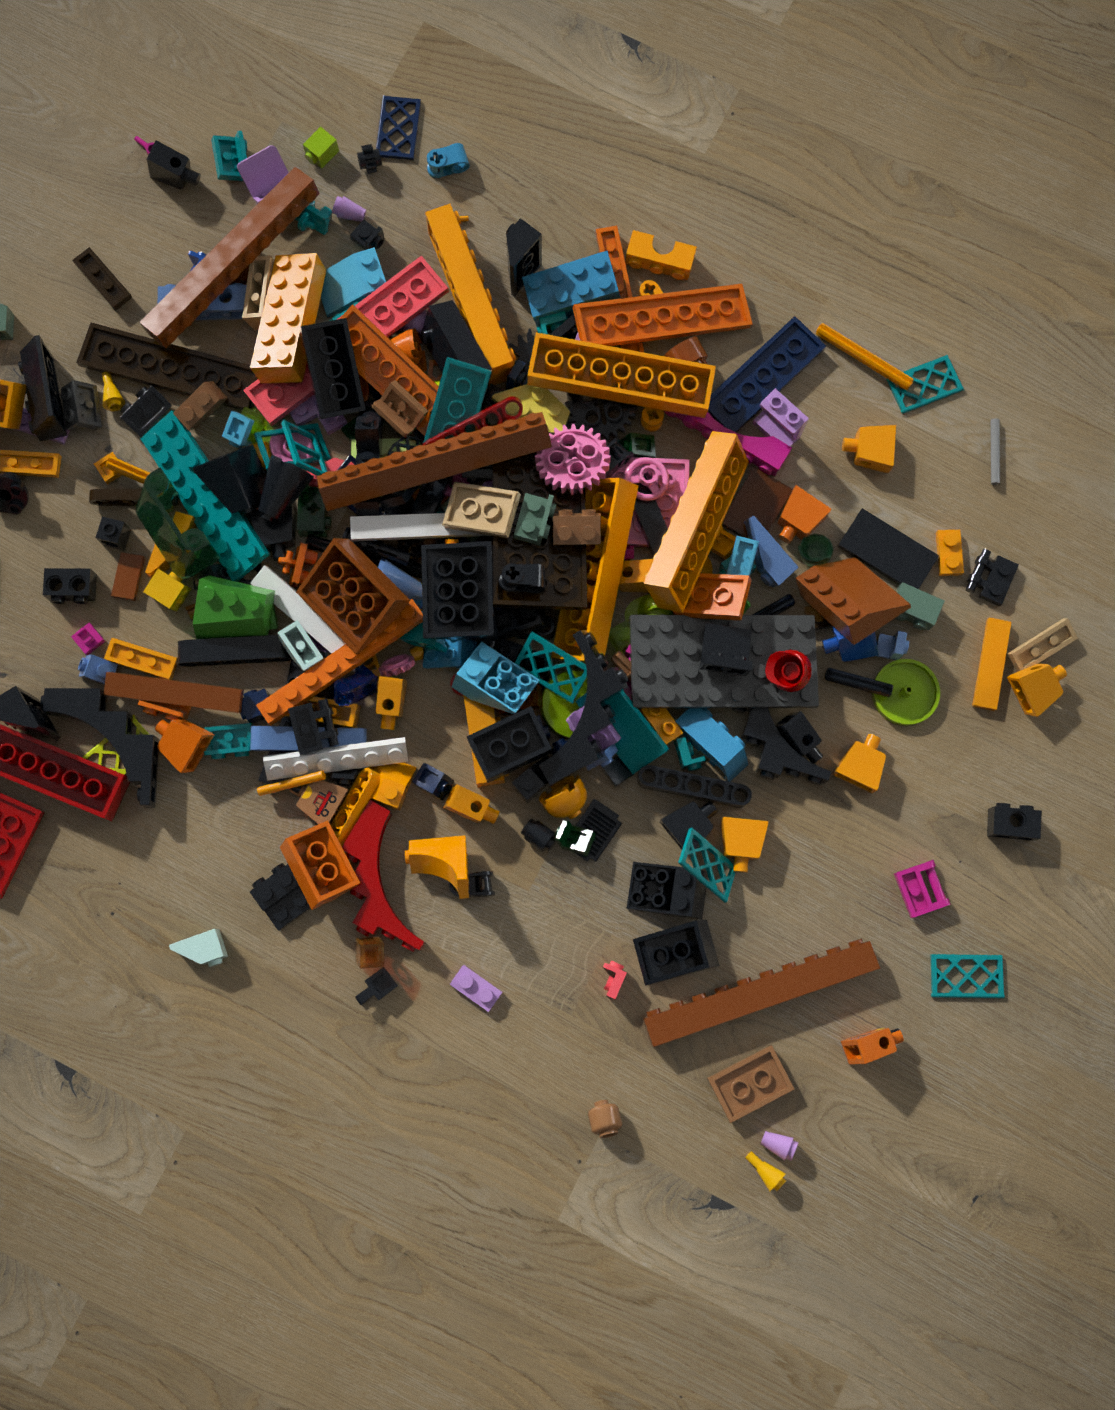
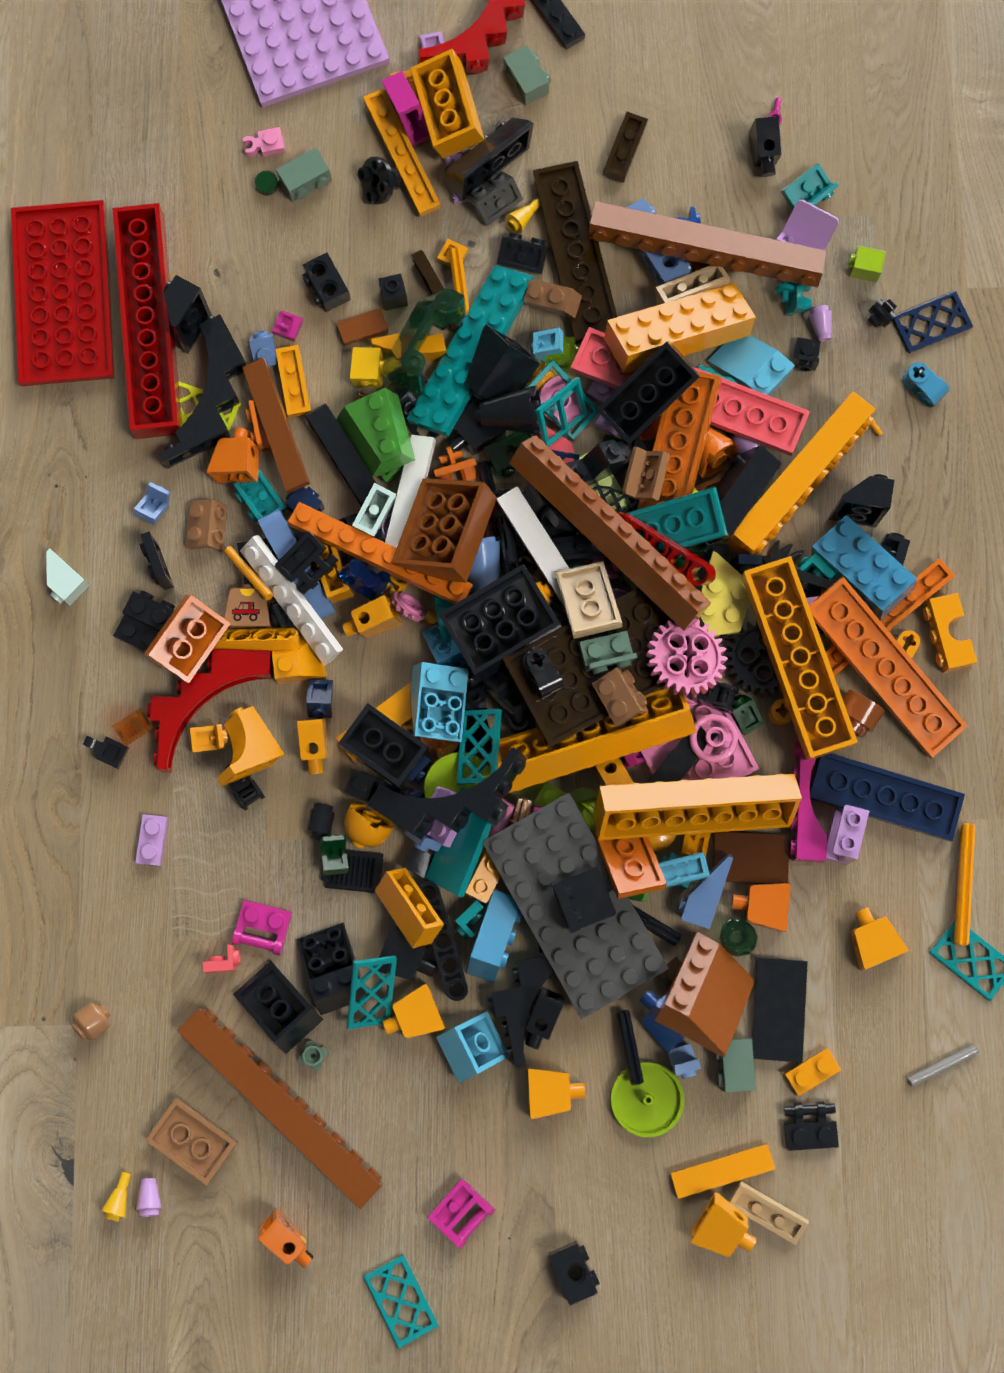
camera: 65 degrees right, 0 degrees up
red hat [765,650,812,692] -> none
none -> medium blue bracket [134,482,170,525]
none -> black plate [139,531,174,590]
none -> medium nougat bracket [185,499,227,551]
none -> light orange bracket [188,724,227,753]
none -> dark pink plate [232,900,293,956]
none -> sand green plate [299,1041,328,1071]
none -> light orange brick [375,867,444,948]
none -> medium azure slope [436,1011,508,1083]
none -> black bracket [881,533,910,565]

